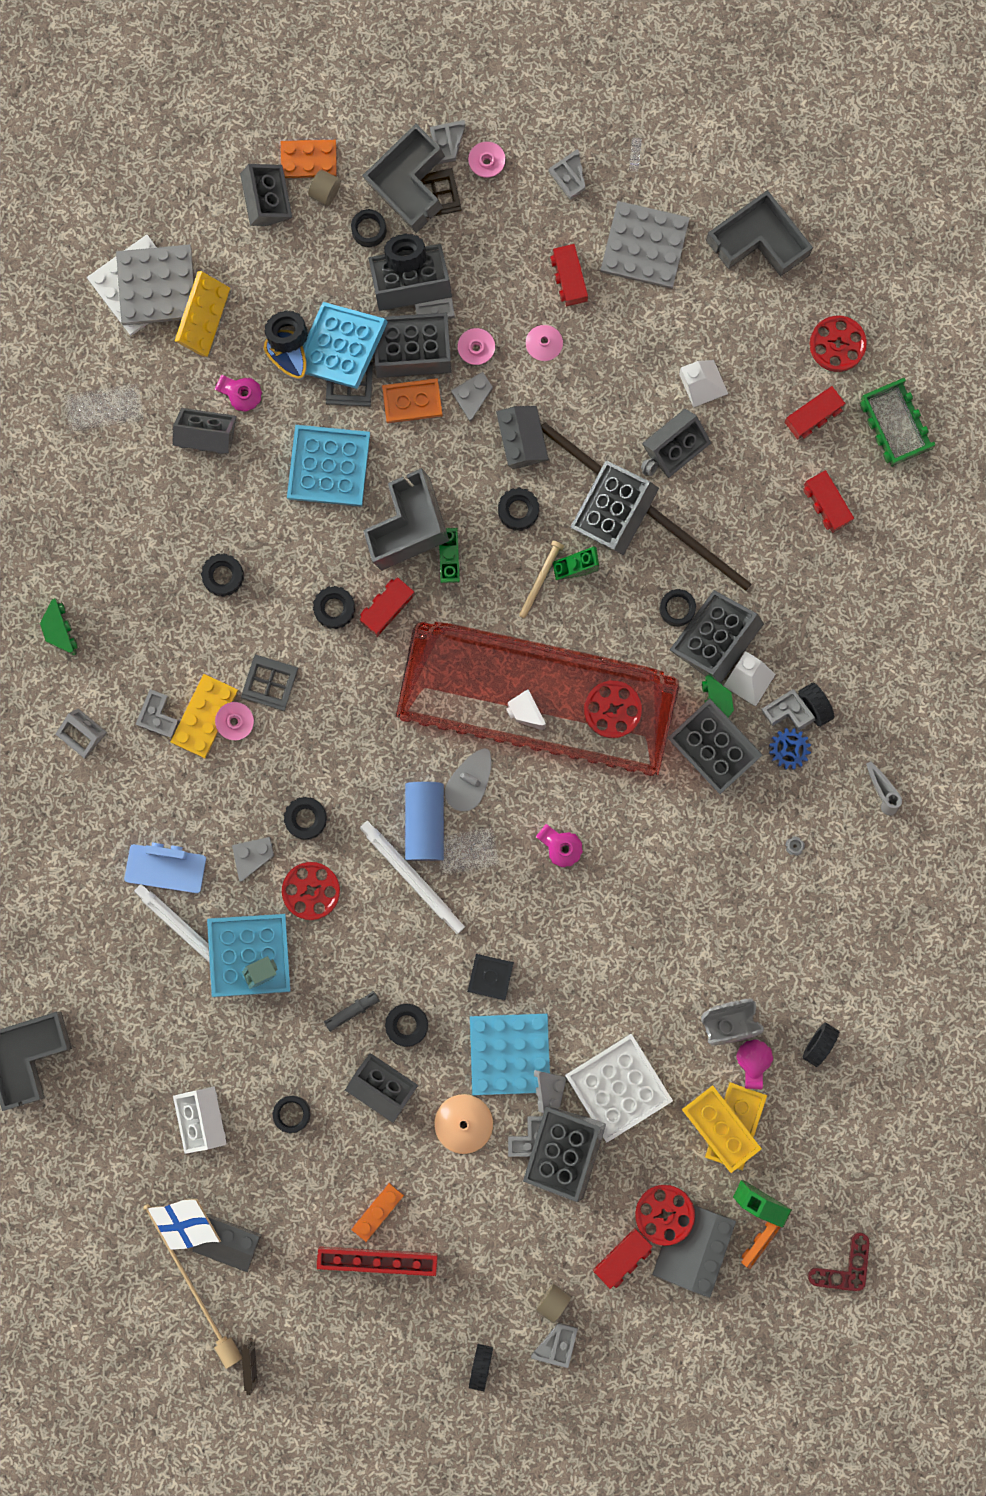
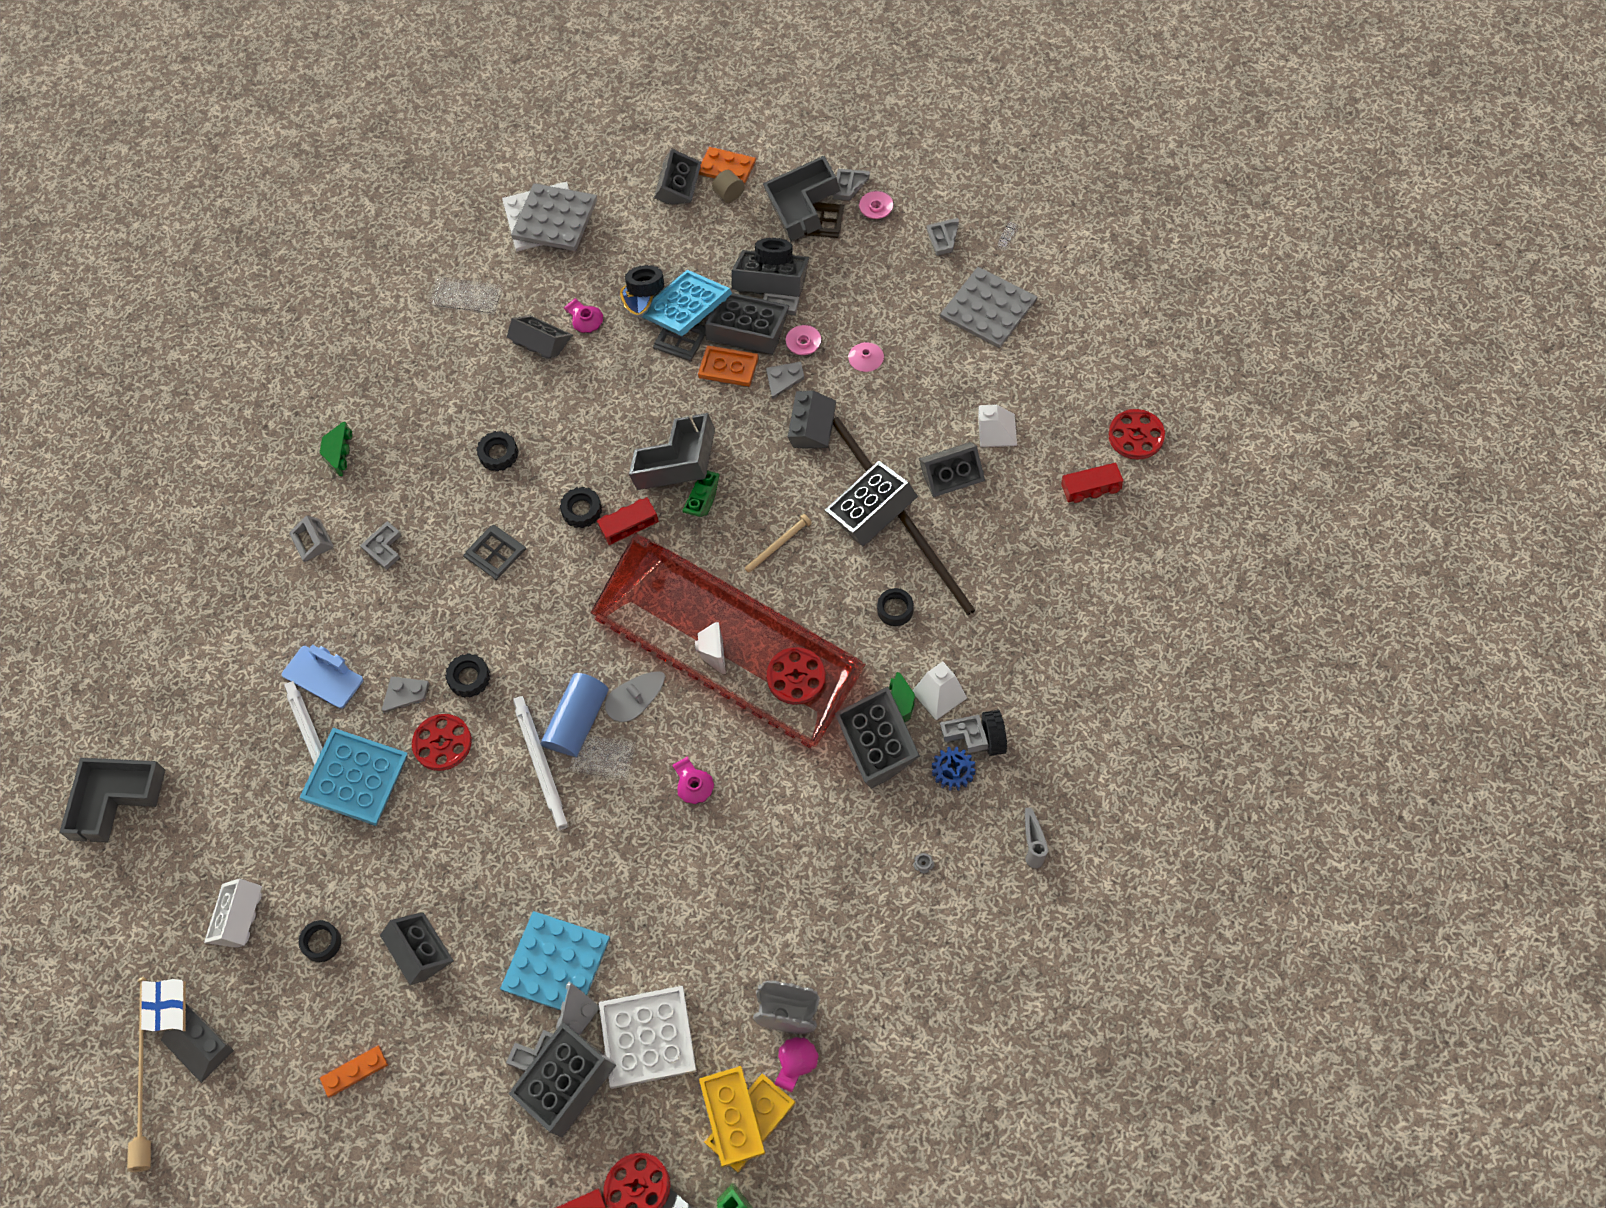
camera: 25 degrees right, 20 degrees down
yellow plate [170,674,239,758] -> none
yellow plate [175,271,230,357] -> none
bright pink dish [215,702,254,740] -> none
dark brown piece [241,1338,258,1395] -> none
sand green brick [242,956,278,989] -> none
medium azure plate [287,425,370,507] -> none
red brick [317,1246,438,1276] -> none
dark grey pin [324,991,380,1032] -> none
black tyre [351,209,387,247] -> none
black tyre [385,1004,428,1047] -> none
light nougat dish [434,1094,493,1154] -> none
black plate [467,954,514,1000] -> none
black tyre [498,487,540,531] -> none
red brick [550,244,588,307] -> none
green slope [553,546,599,580] -> none
light grey plate [641,458,658,476] -> none
dark grey slope [670,590,764,683] -> none
dark grey piece [706,190,813,277] -> none
black tyre [802,1022,840,1067] -> none
red brick [803,470,855,533] -> none
window [860,378,936,467] -> none

